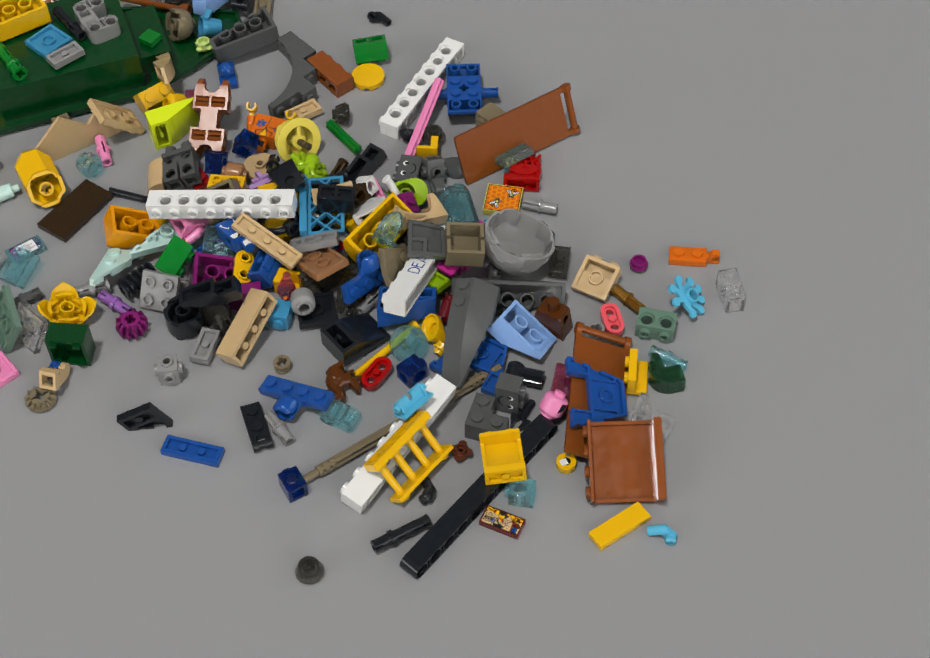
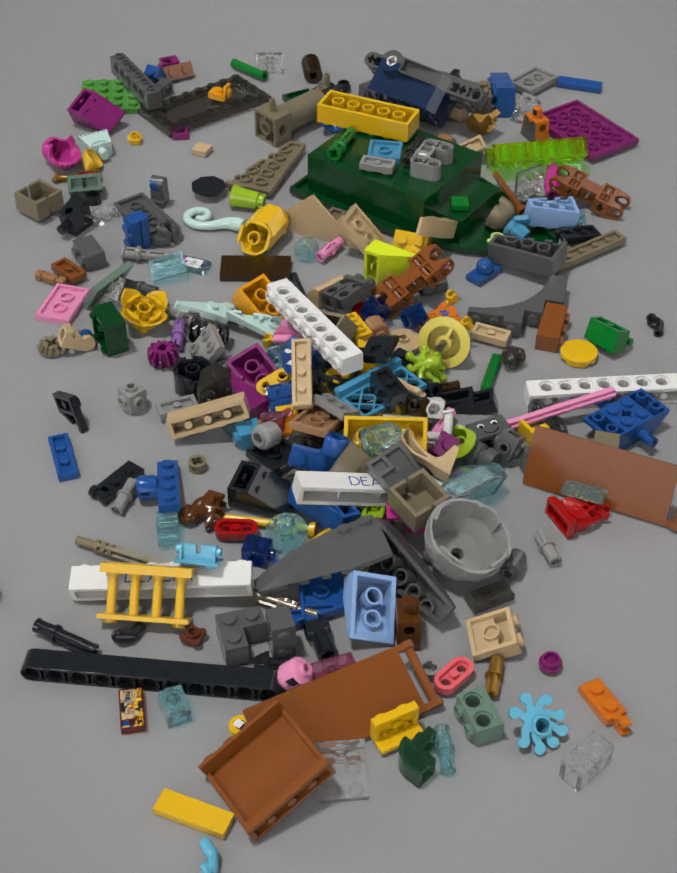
camera: 55 degrees right, 10 degrees down
green brick [154,235,195,276] -> none
black slope [179,275,243,307] -> none
black axle [266,154,280,178] -> none
clear blue brick [277,466,309,503] -> none
yellow panel [479,428,527,485] -> none
tile [483,183,524,215] -> none
blue wing [565,356,628,428] -> none

